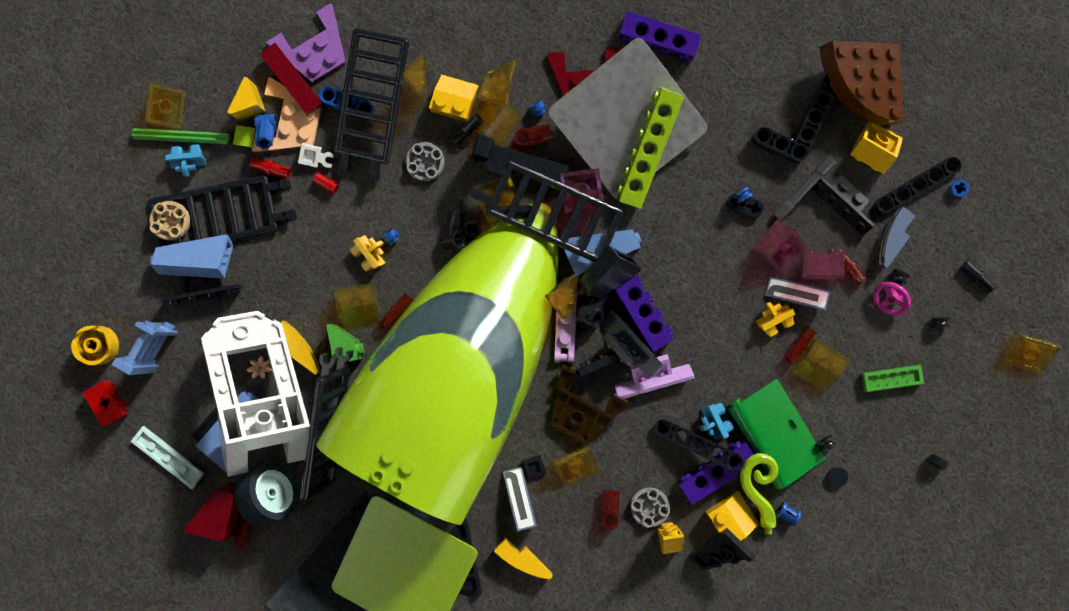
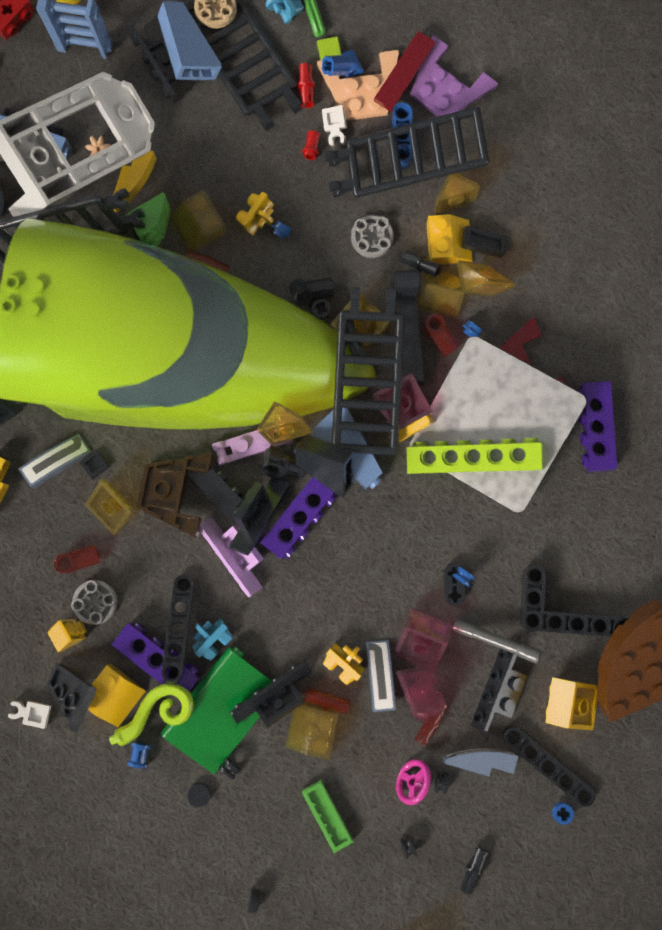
camera: 65 degrees right, 5 degrees down
yellow slope [227,77,266,121] -> none
none -> white plate [8,701,52,729]
none -> black bracket [230,661,311,728]
none -> yellow tile [389,415,435,442]
none -> black tile [462,226,506,258]

